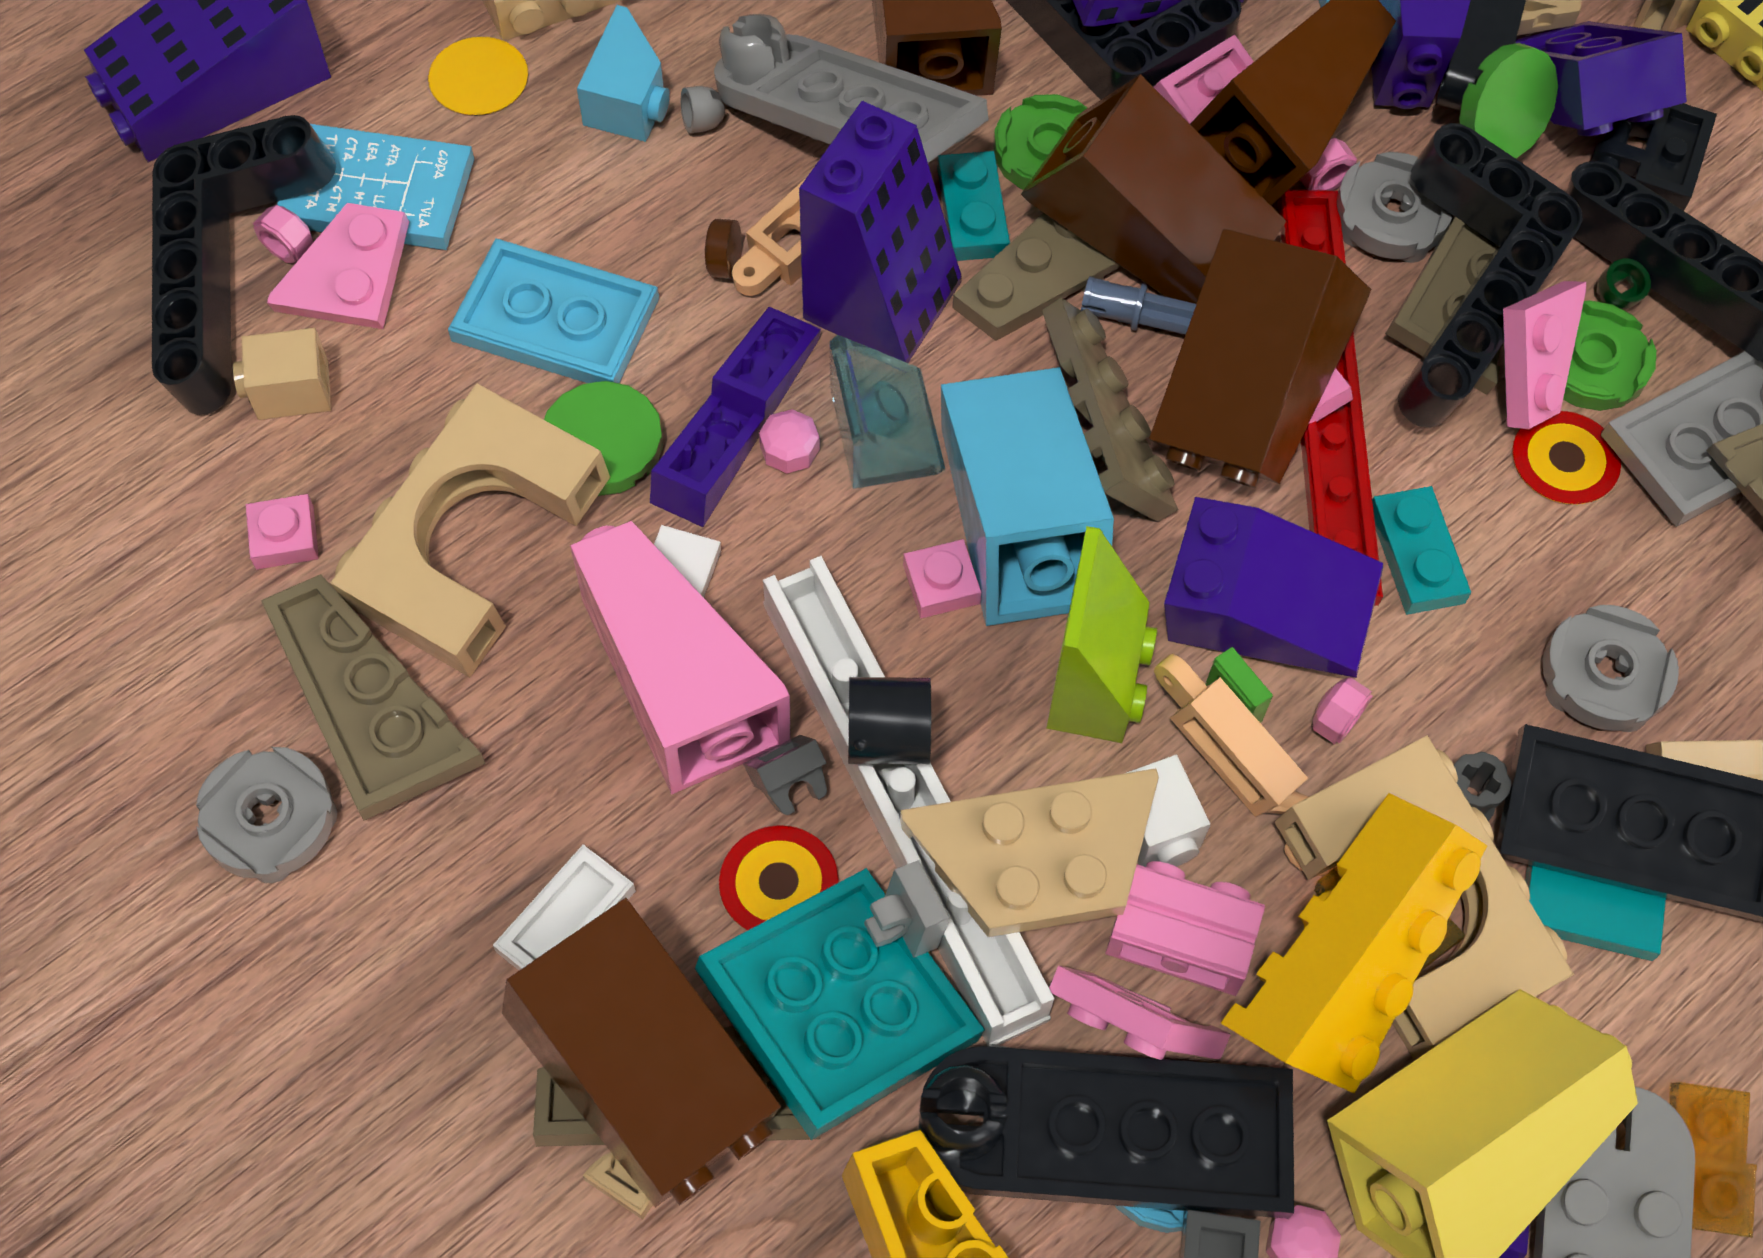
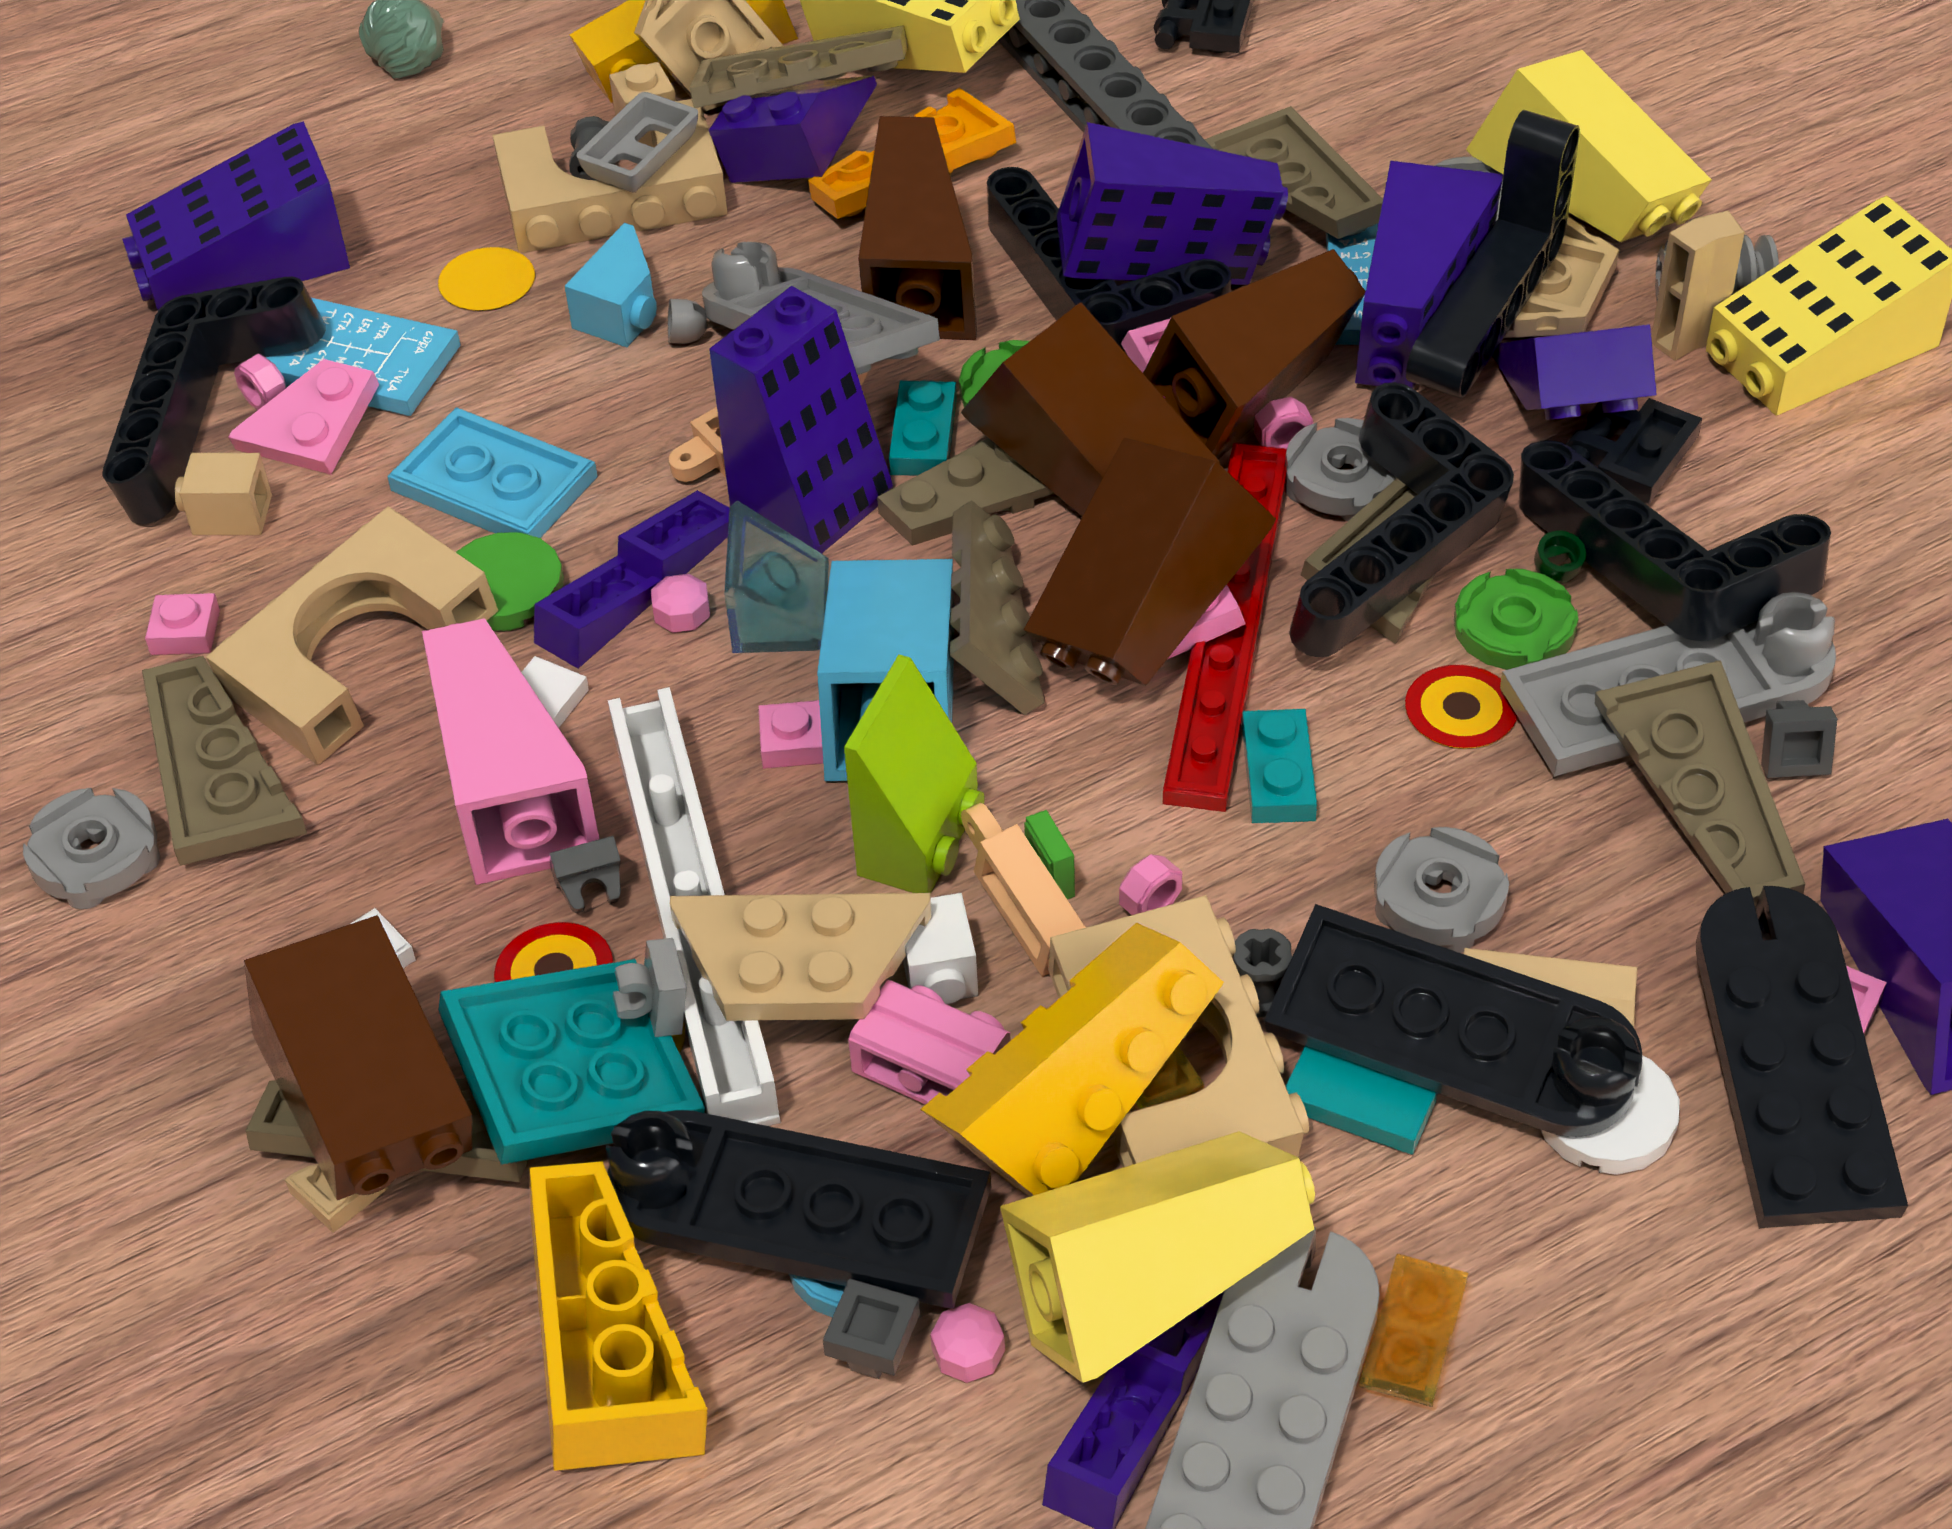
camera: 15 degrees right, 15 degrees down
reddish brown tile [705,219,742,279] -> none
black piece [848,677,931,764] -> none
bright pink wing [1049,966,1231,1060] -> none
sand blue axle [1081,276,1196,335] -> none
dark purple slope [1164,497,1383,678] -> none
bright green tile [1459,43,1558,158] -> none
bright pink wing [1503,281,1586,429] -> none

